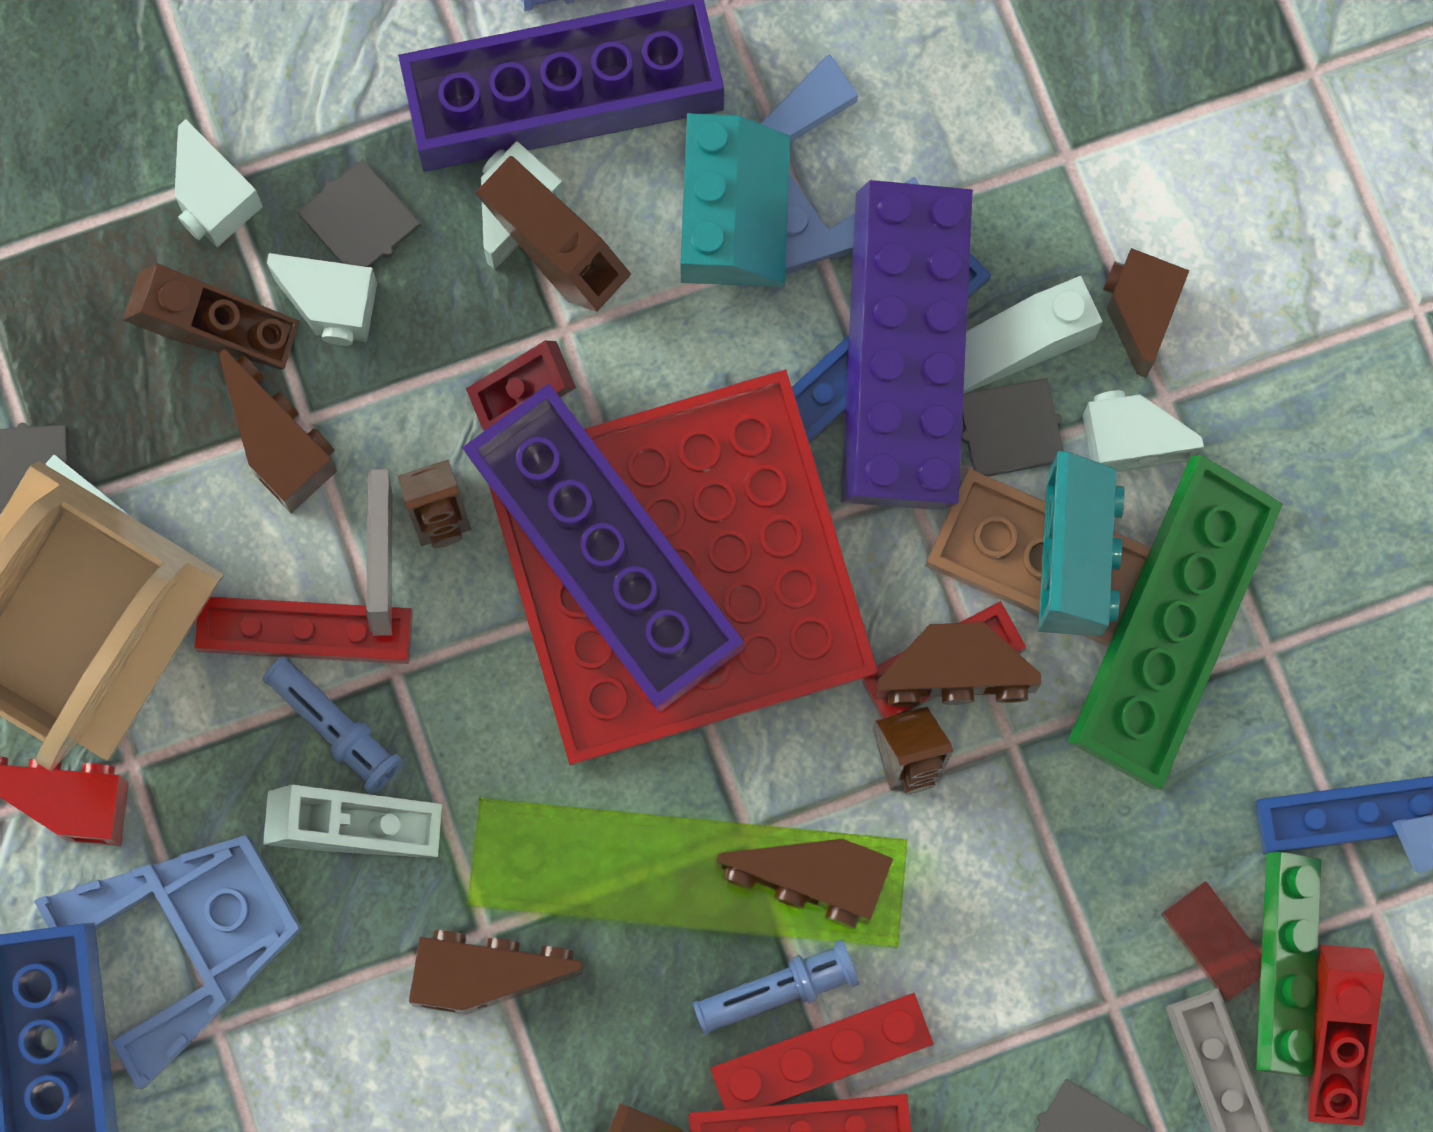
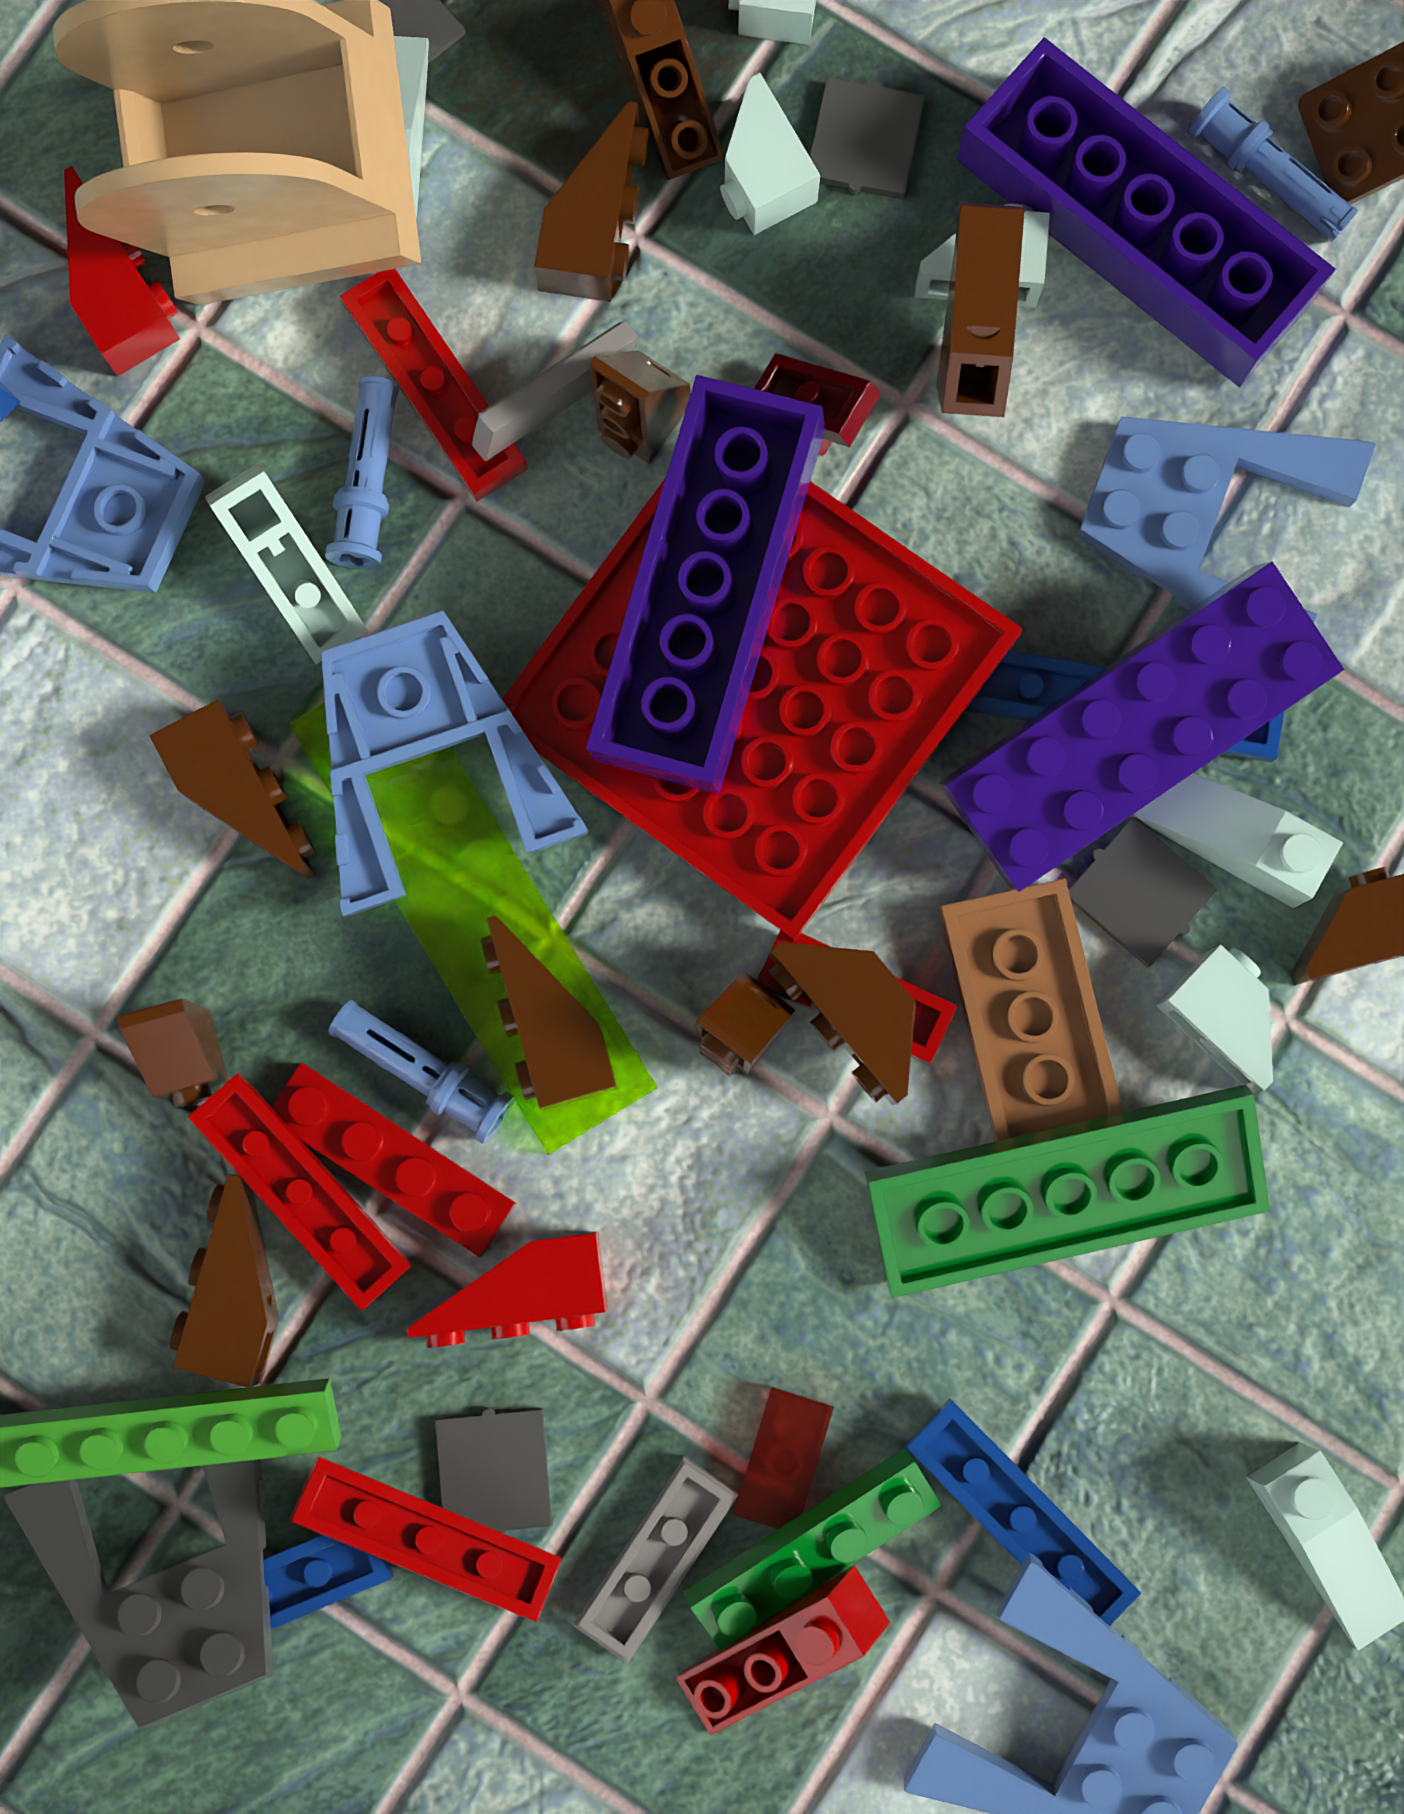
camera: 55 degrees right, 5 degrees up
teal slope [680,113,790,287] -> none
teal slope [1038,451,1125,637] -> none
none -> medium blue wing [321,611,588,917]
none -> red slope [407,1232,608,1348]

